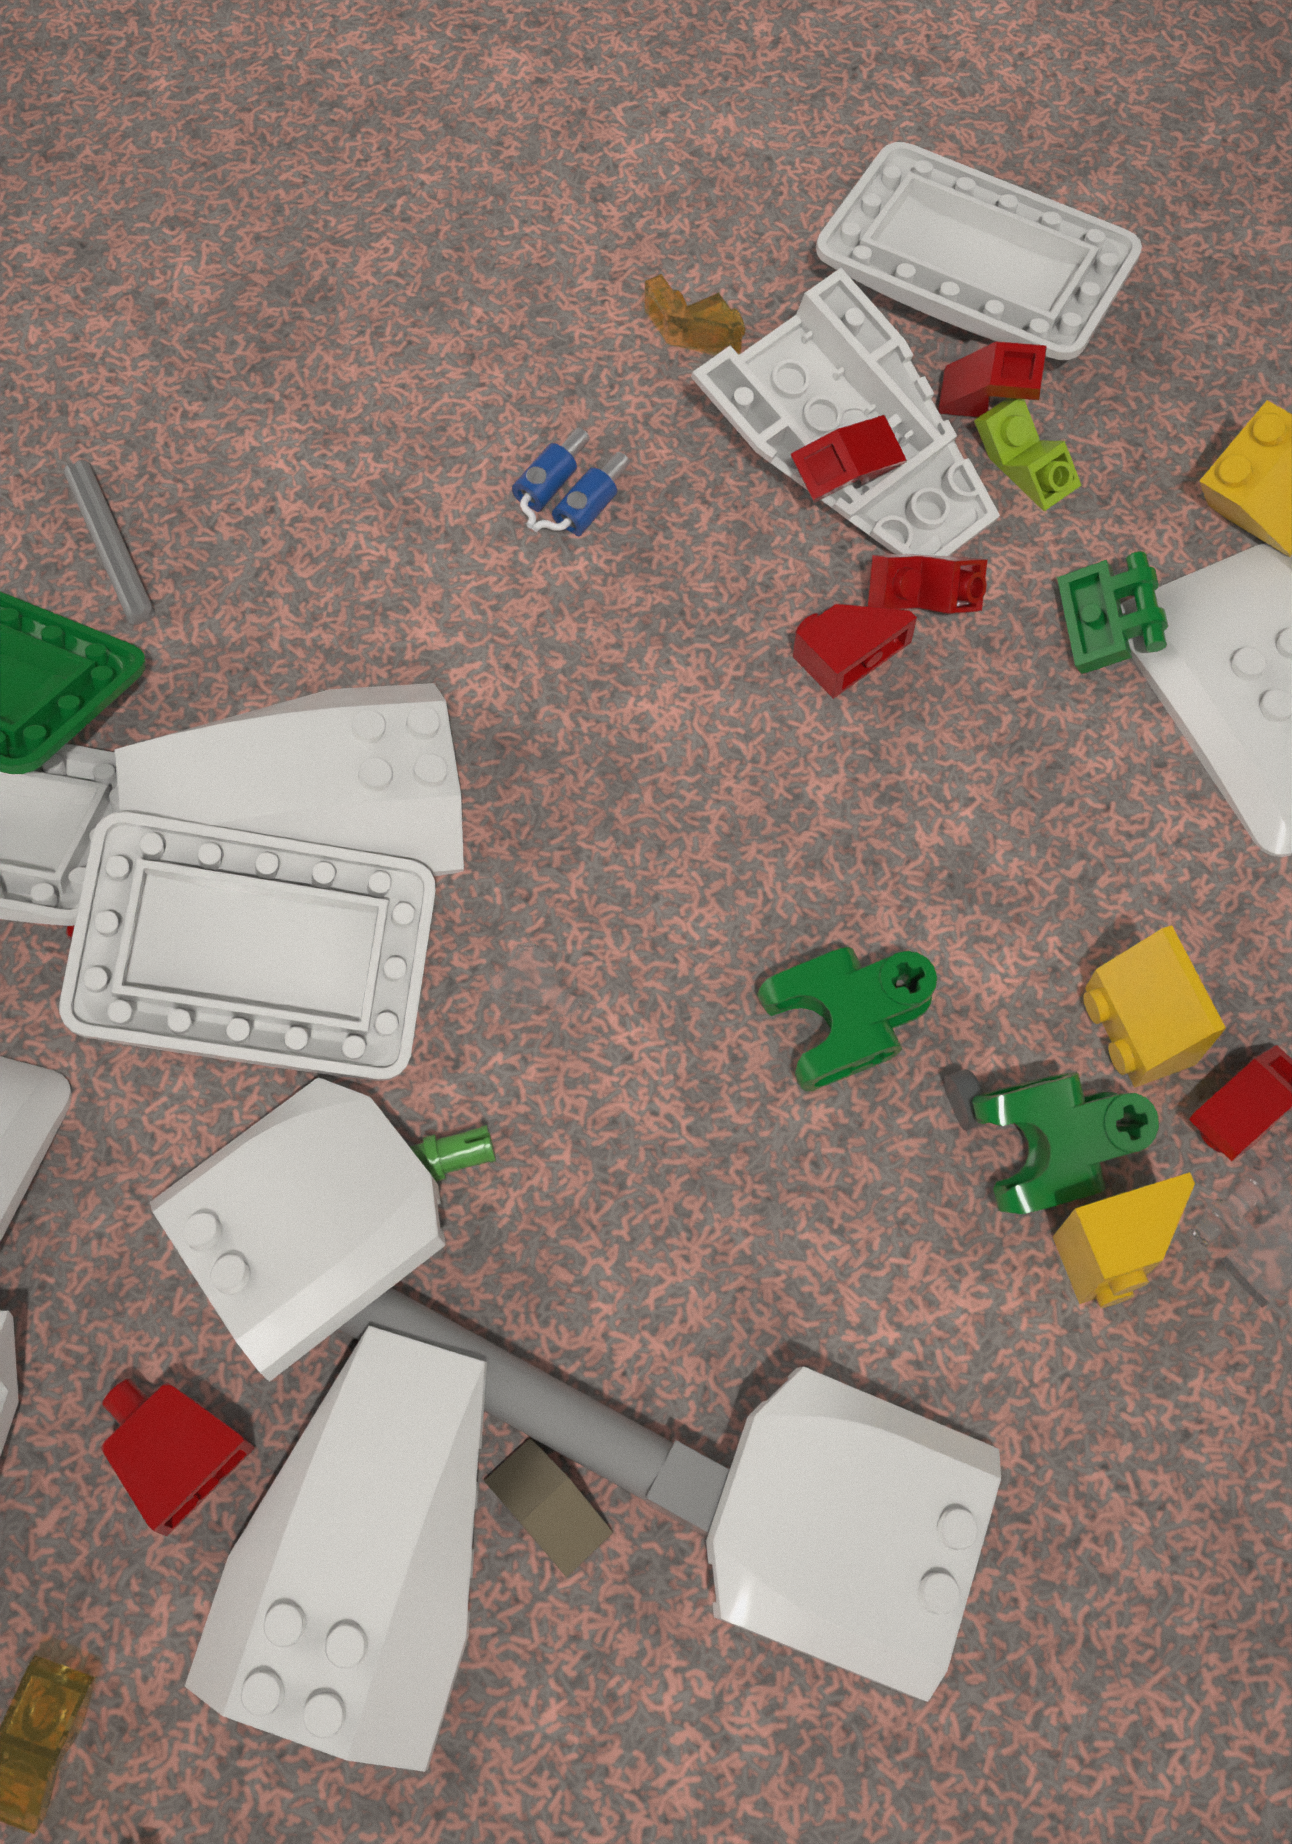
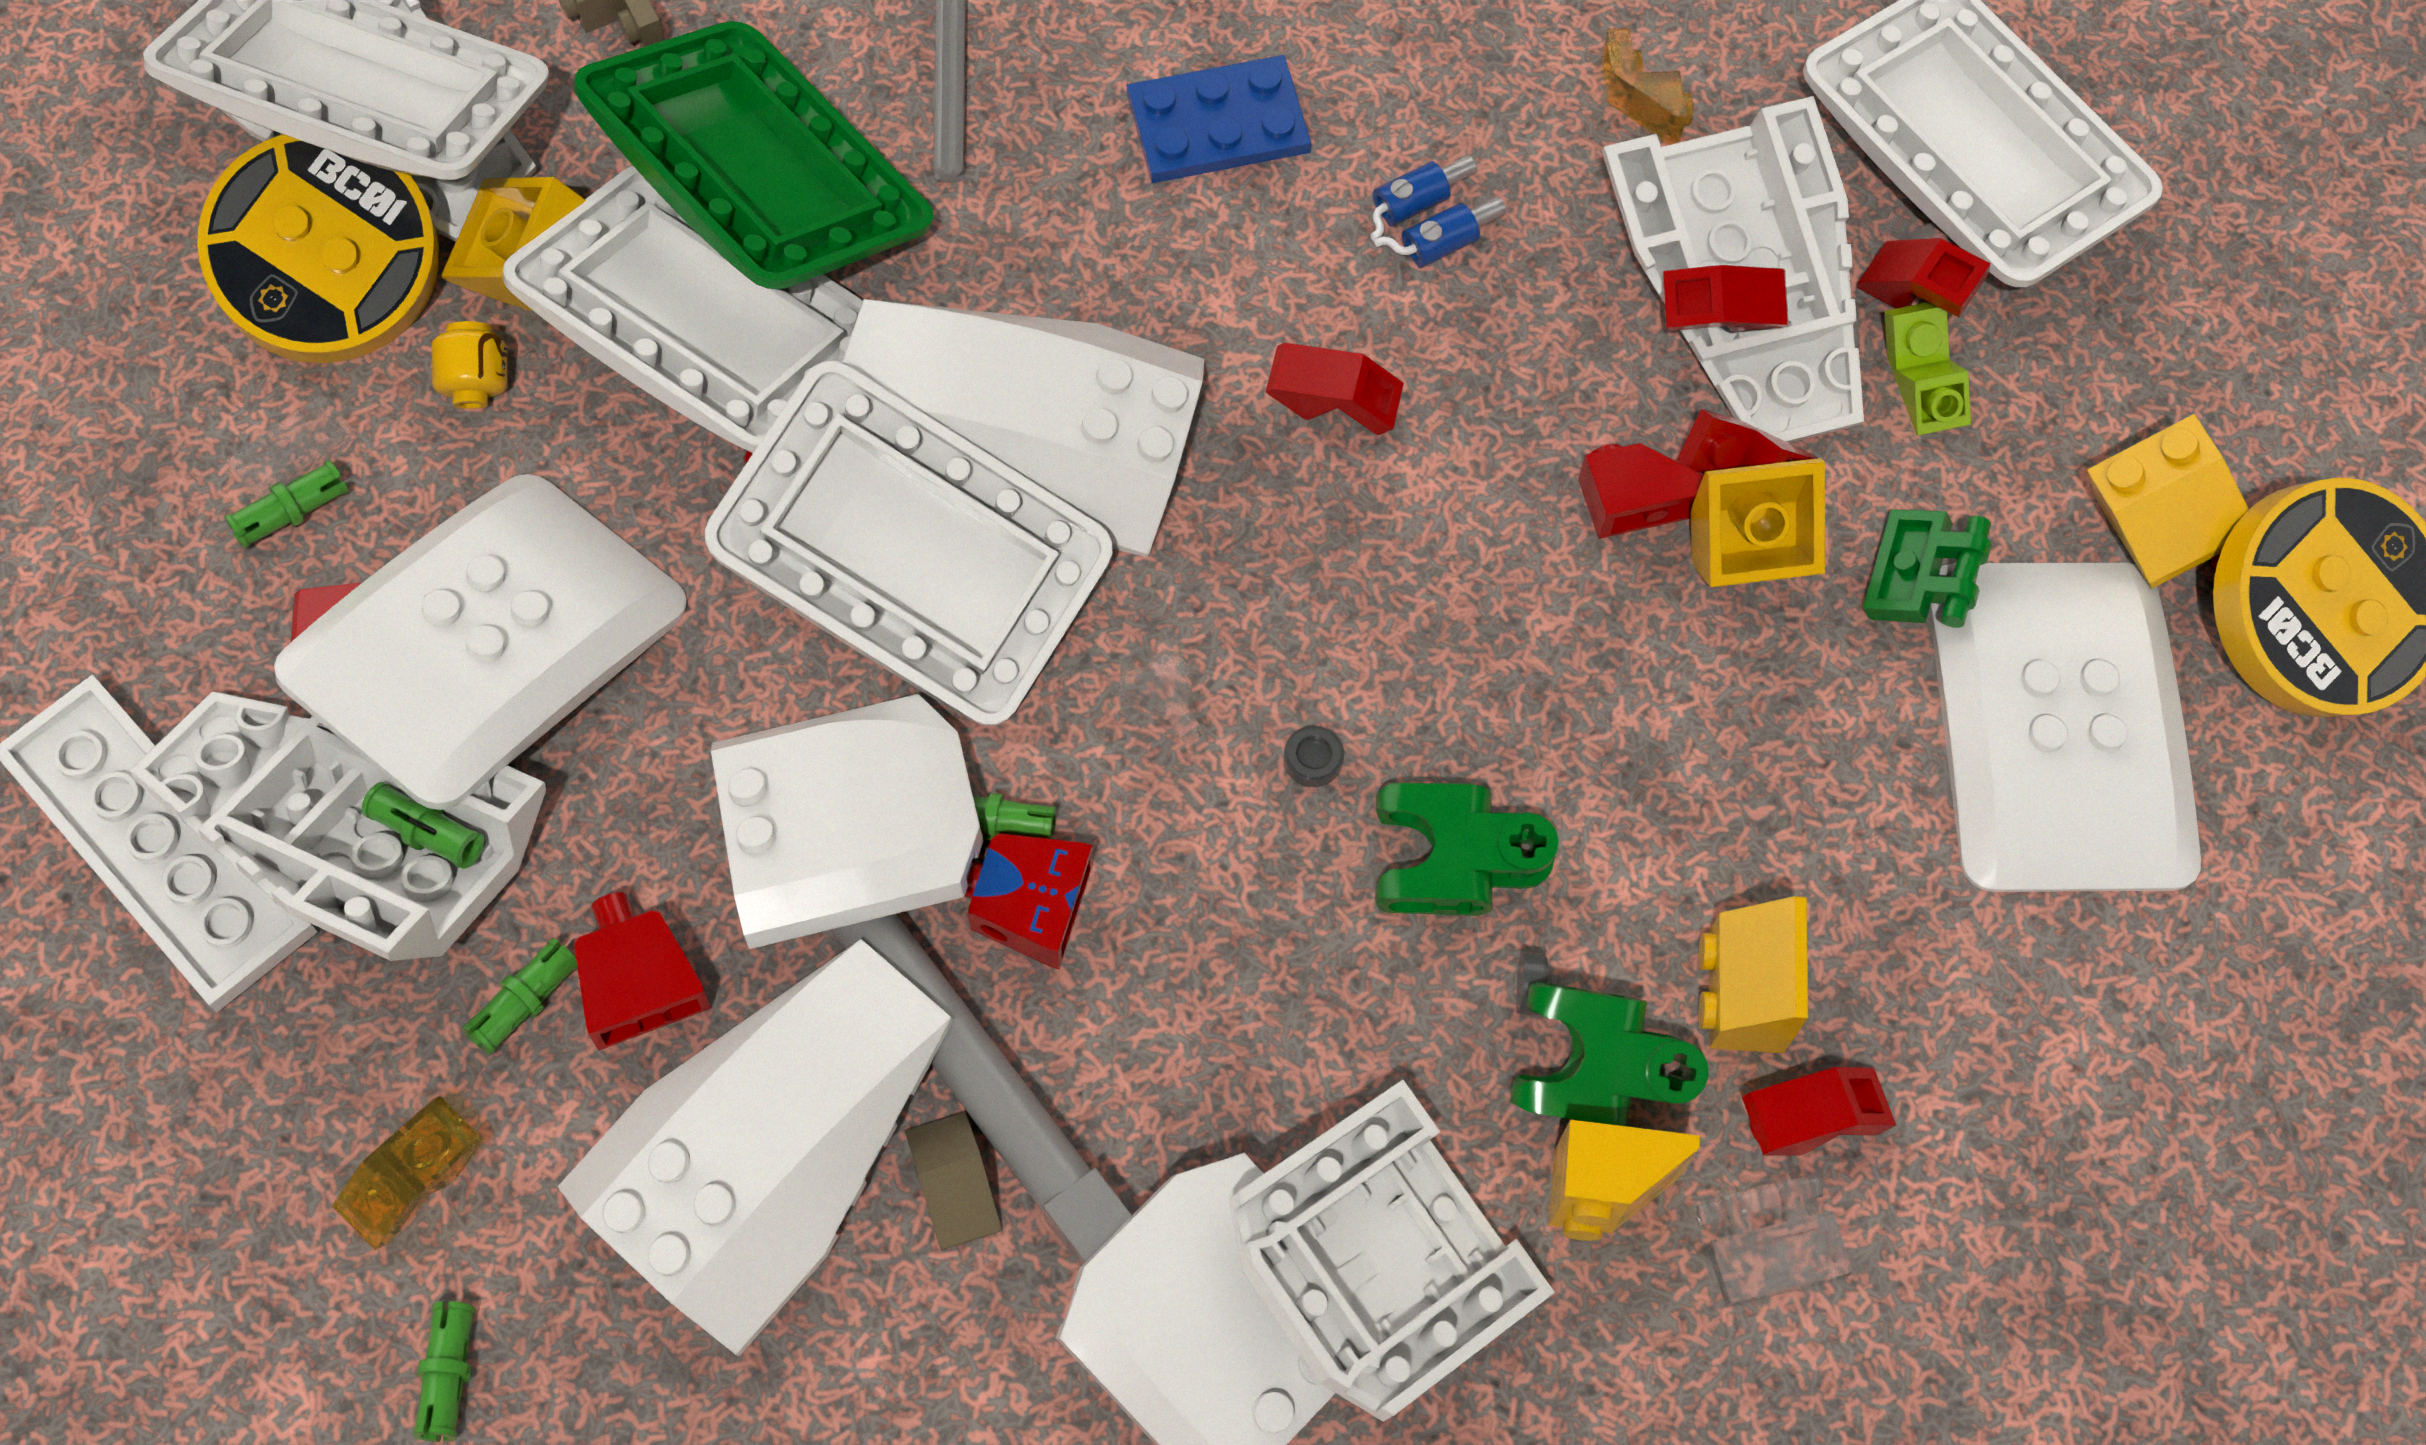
camera: 20 degrees right, 0 degrees up
none -> bright green pin [461,938,578,1055]
none -> red torso [964,834,1093,970]
none -> blue plate [1127,55,1311,184]
none -> white wedge [1229,1080,1555,1422]
none -> red slope [1265,343,1404,435]
none -> dark grey tile [1283,726,1344,787]
none -> yellow slope [1691,458,1825,587]

